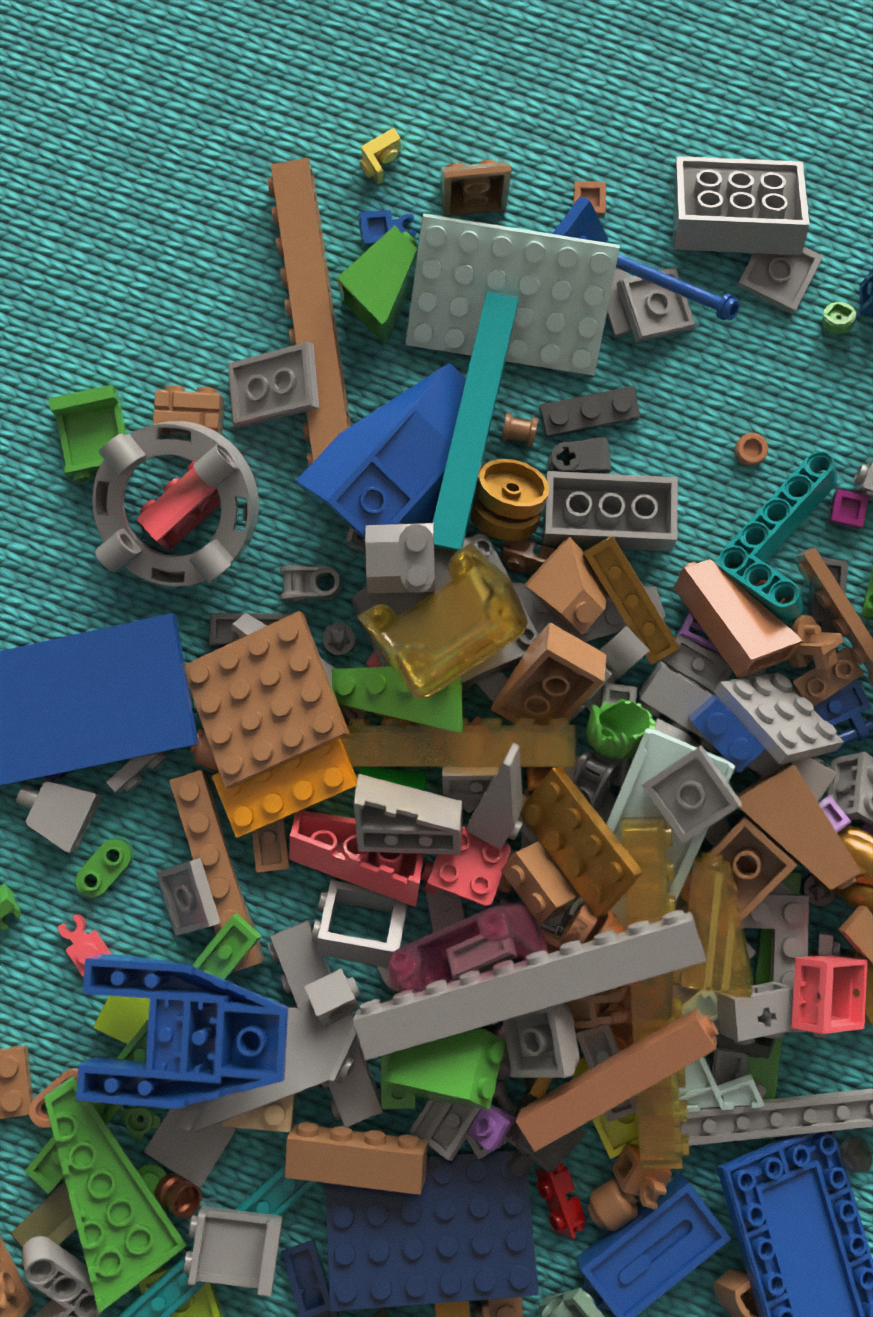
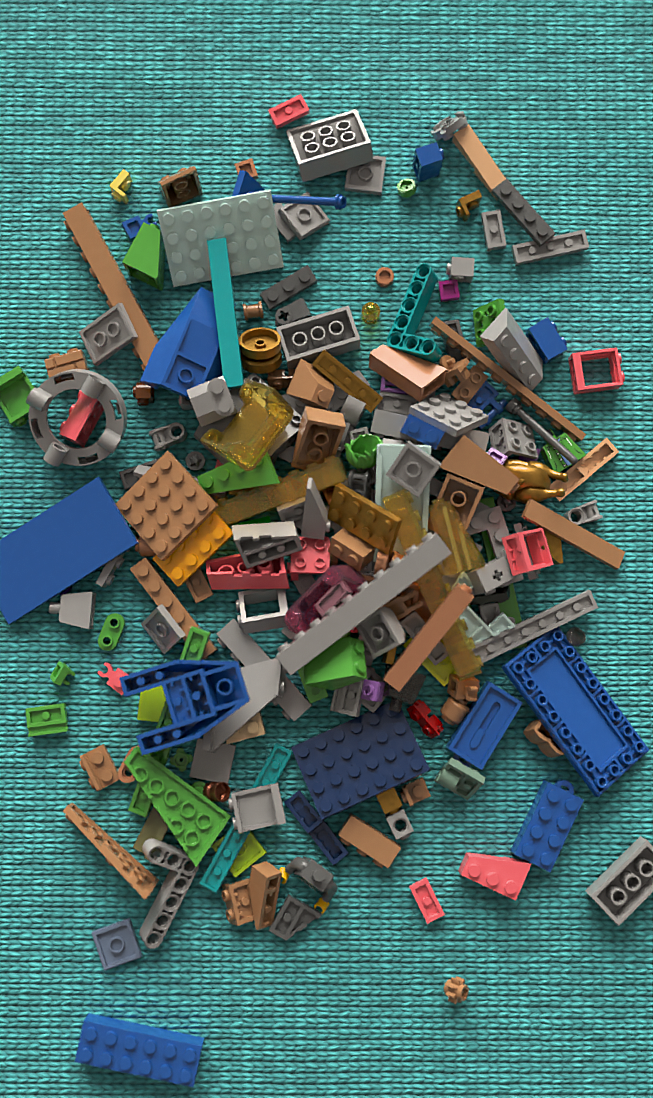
camera: 20 degrees left, 0 degrees up
medium nougat brick [285,1122,428,1195] -> none
light grey brick [304,969,361,1027] -> none
none -> reddish brown plate [133,382,154,406]
none -> coral plate [268,94,309,129]
none -> clear yellow wheel [361,302,380,325]

